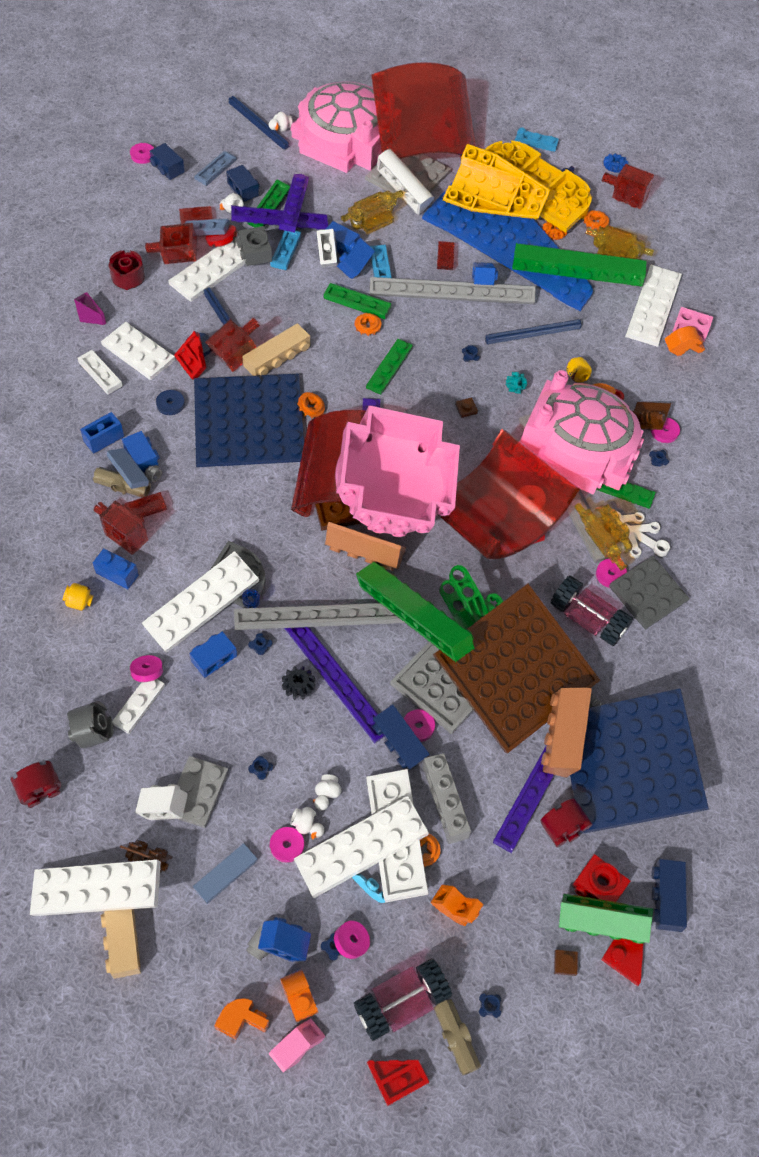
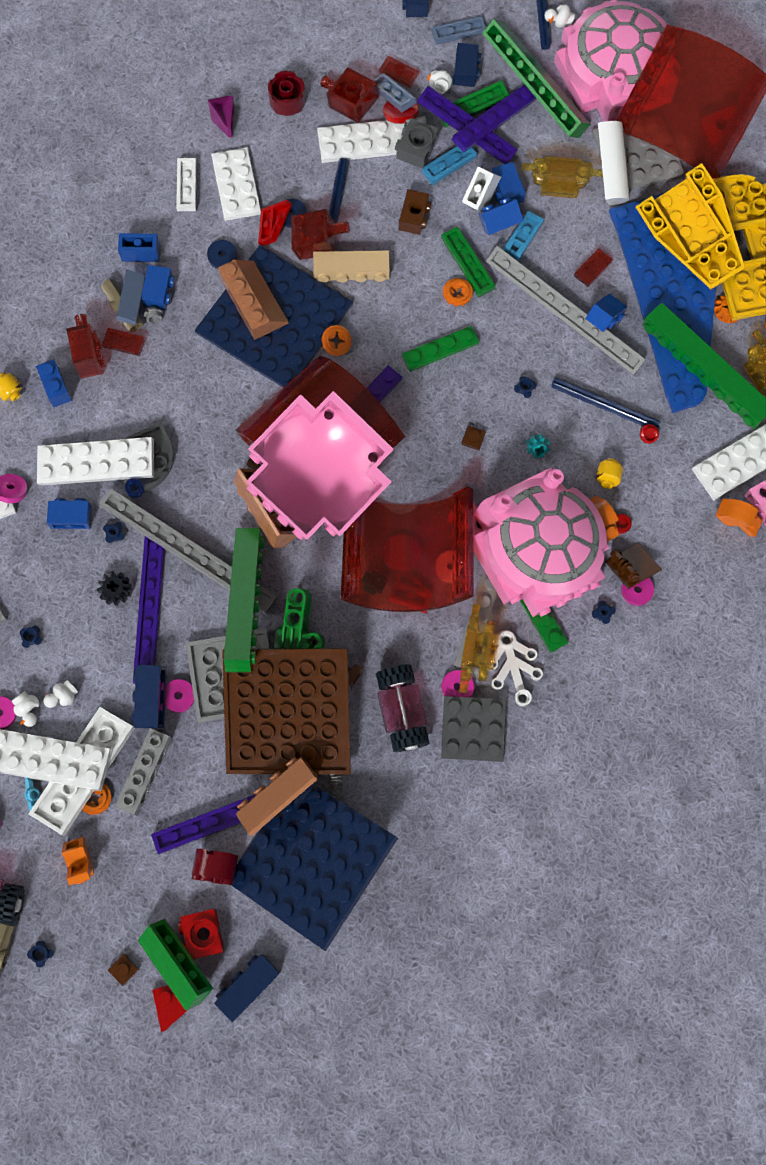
camera: 40 degrees right, 15 degrees up
none -> nougat slope [218,260,288,340]
none -> reddish brown brick [399,189,432,235]
none -> green brick [482,19,591,138]
none -> red plate [639,424,659,444]

